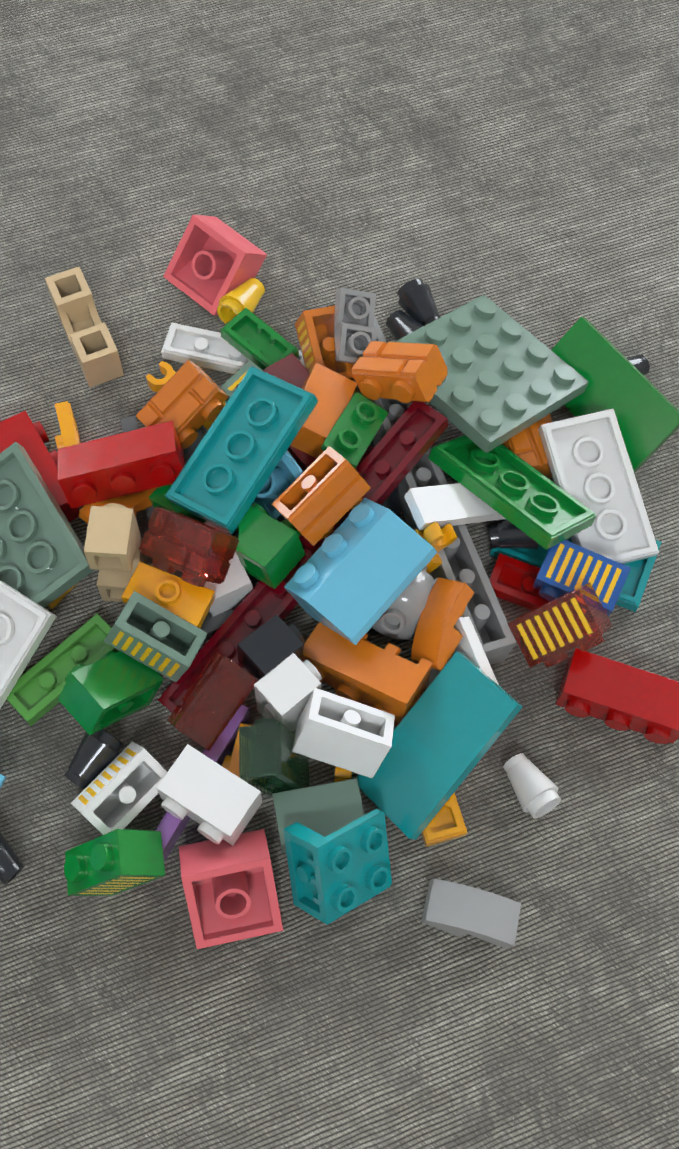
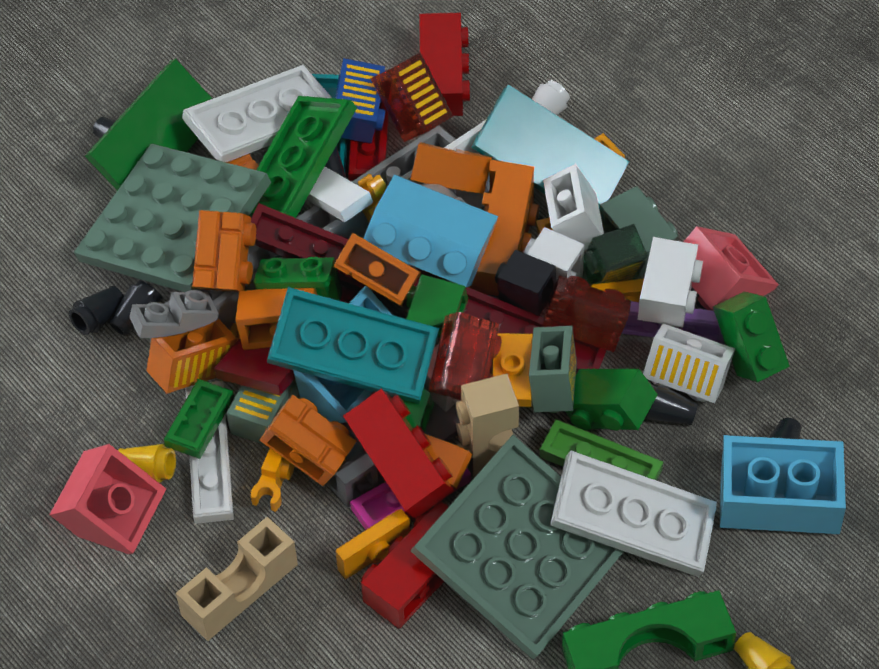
camera: 105 degrees left, 10 degrees down
teal bracket [283,809,392,925] -> none
light grey slope [421,879,521,949] -> none

